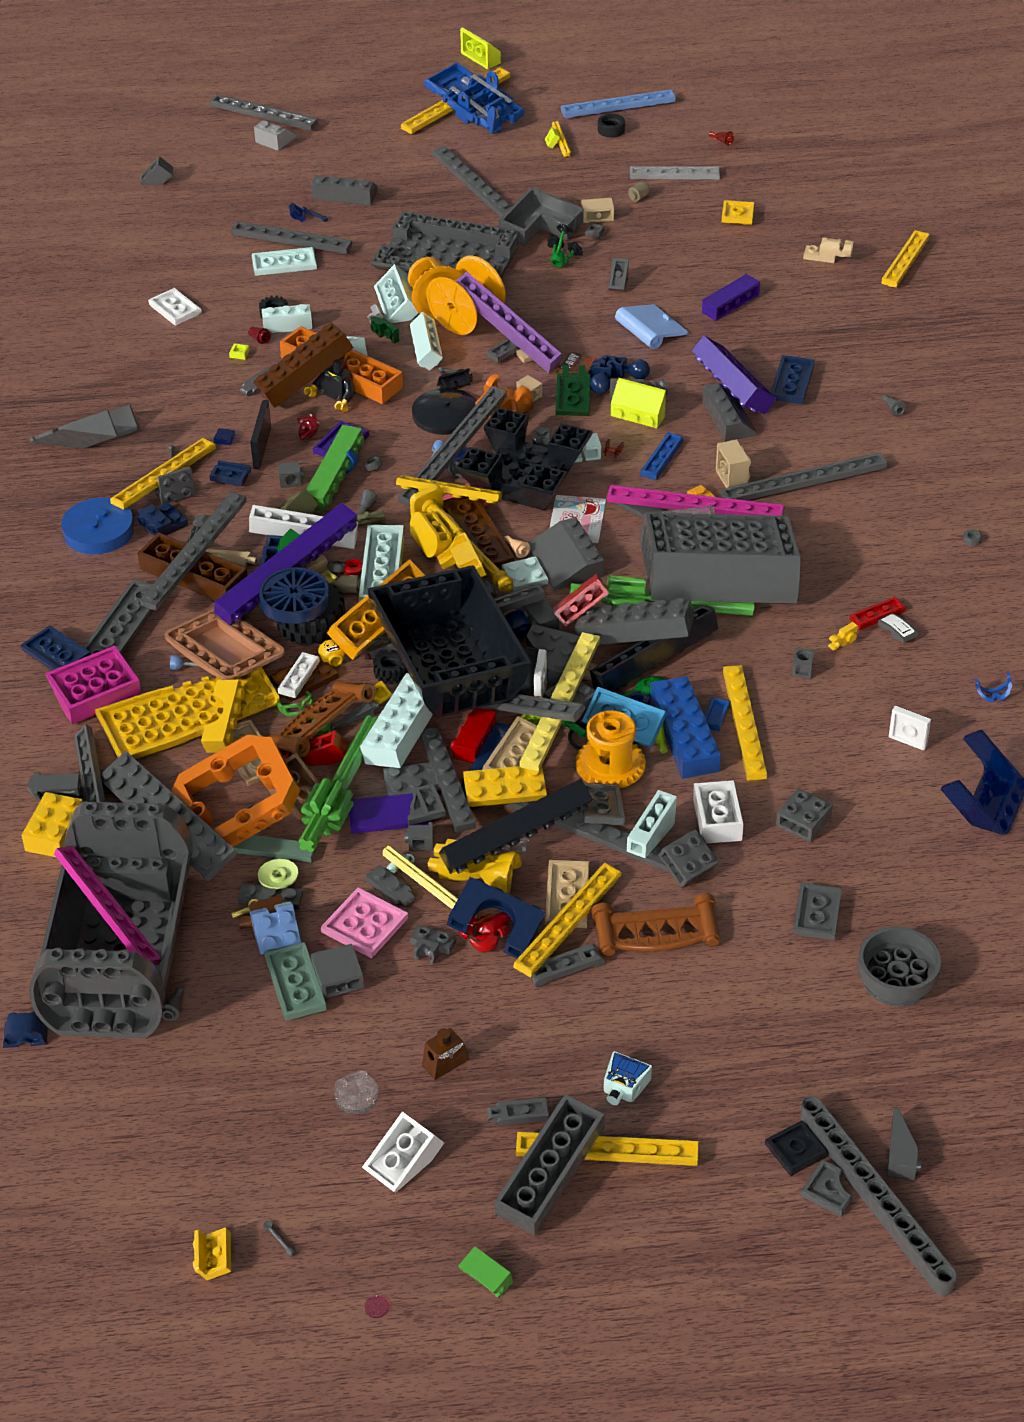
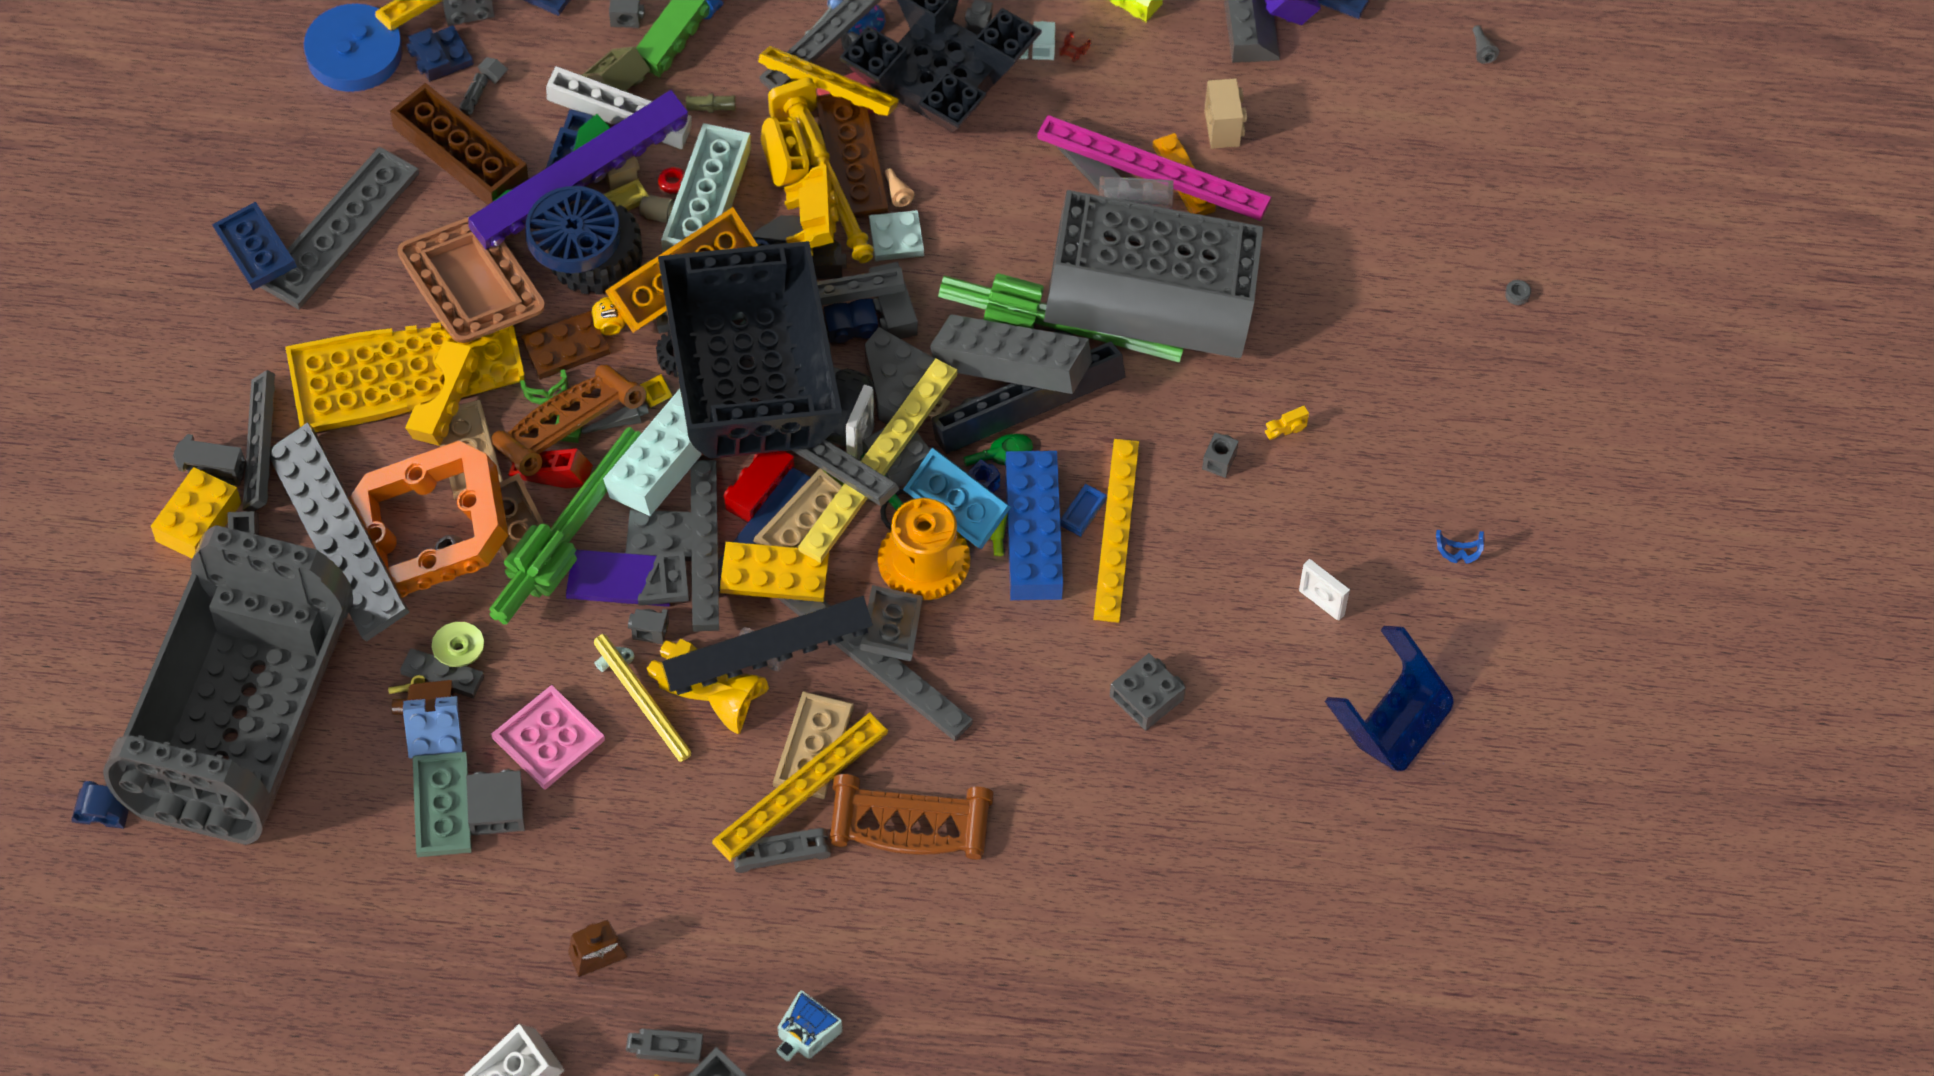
camera: 10 degrees right, 15 degrees up
dark pink slope [45,645,141,724] -> none
dark pink plate [54,846,162,966] -> none
dark grey plate [140,492,247,611] -> none
dark grey cone [162,987,184,1021] -> none
medium blue hinge [170,655,200,670] -> none
tan bar [206,549,258,567] -> none
sand green tile [233,835,316,863] -> none
white tile [278,652,320,698] -> none
dark grey tile [327,561,346,574] -> none
clear tile [334,1070,379,1114] -> none
dark grey cone [357,490,378,515] -> none
dark grey tile [364,456,382,471] -> none
dark grey hinge [365,865,415,907] -> none
dark grey plate [410,925,457,964] -> none
dark blue arch [447,877,545,959] -> none
red animal [459,912,511,953] -> none
dark grey slope [528,517,604,590] -> none
white sticker [549,495,606,543] -> none
red brick [553,573,609,627] -> none
light aqua slope [627,790,677,858] -> none
blue tile [640,432,684,480] -> none
dark grey brick [658,829,719,888] -> none
white brick [693,780,743,844] -> none
dark grey plate [720,453,888,501] -> none
dark grey plate [793,883,842,941] -> none
red tile [849,597,906,630] -> none
dark grey wheel [857,927,941,1007] -> none
slope [878,613,918,643] -> none

